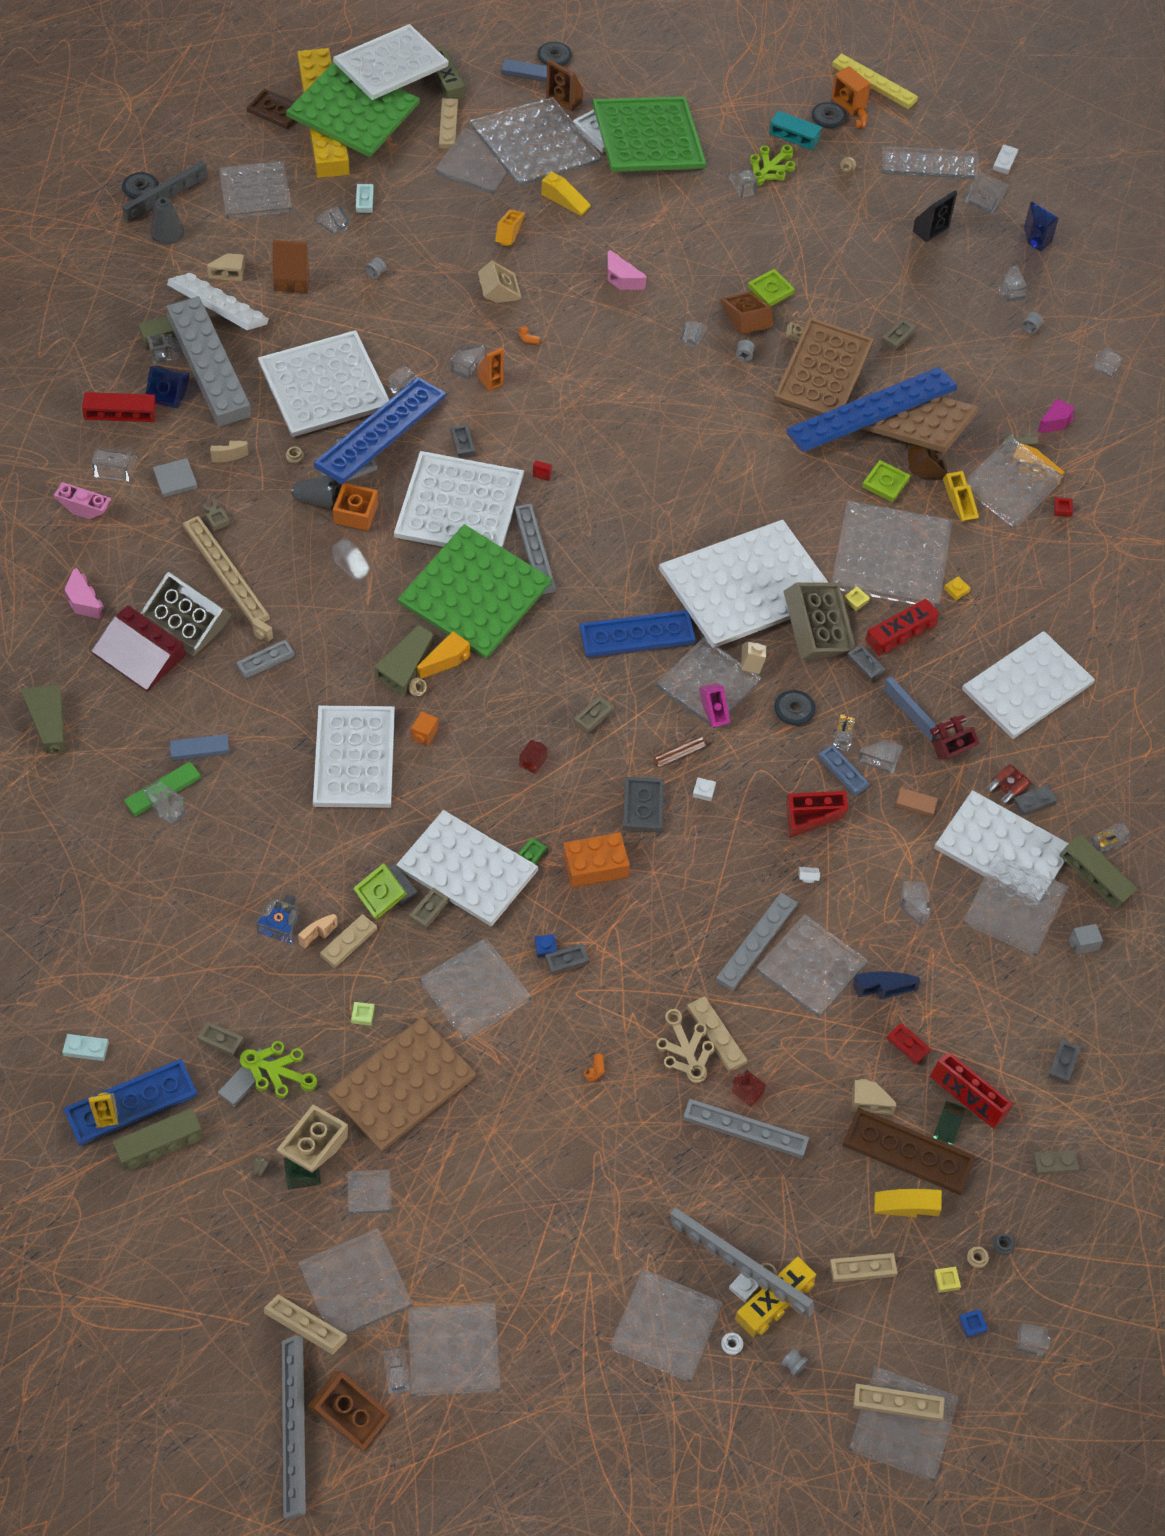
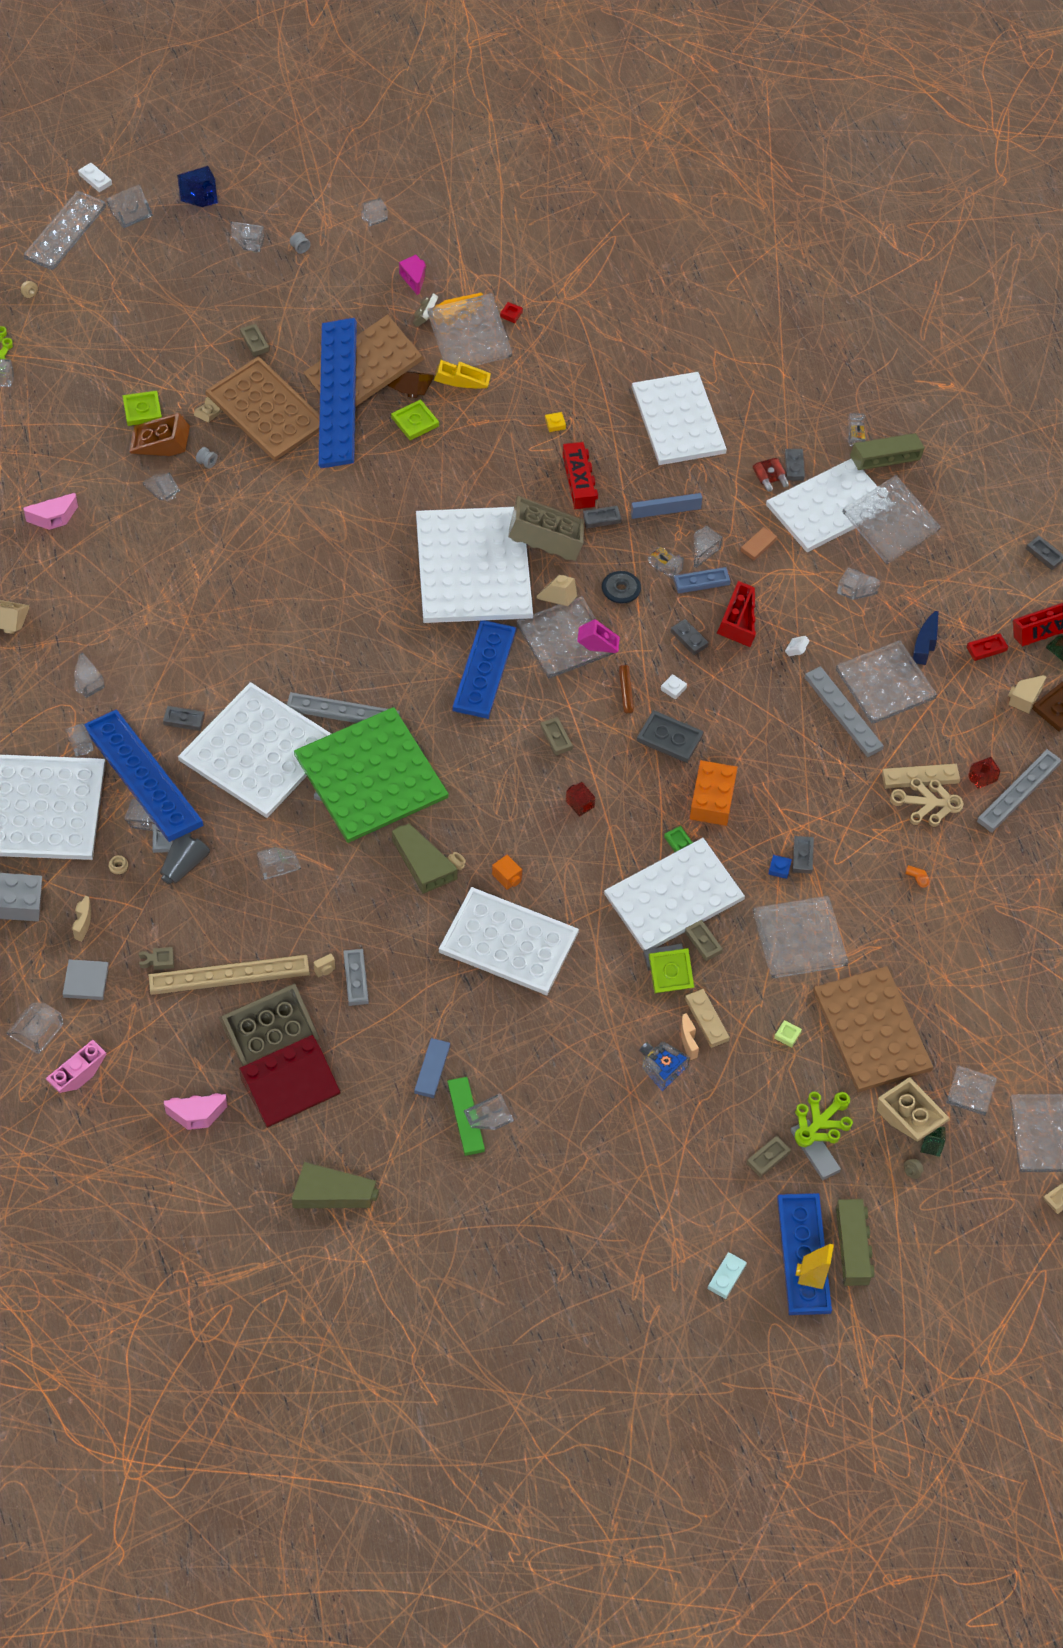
camera: 65 degrees left, 0 degrees up
orange brick [333,483,379,531] -> none
light orange slope [417,632,471,679] -> none
orange slope [478,348,504,391] -> none
orange arm [518,326,540,345] -> none
red plate [533,460,552,481] -> none
clear plate [831,500,953,608] -> none
light yellow plate [843,587,870,611] -> none
black slope [913,190,957,242] -> none
dark red brick [930,715,980,759] -> none
light grey brick [1069,924,1103,955] -> none
none -> flat silver plate [671,619,709,655]

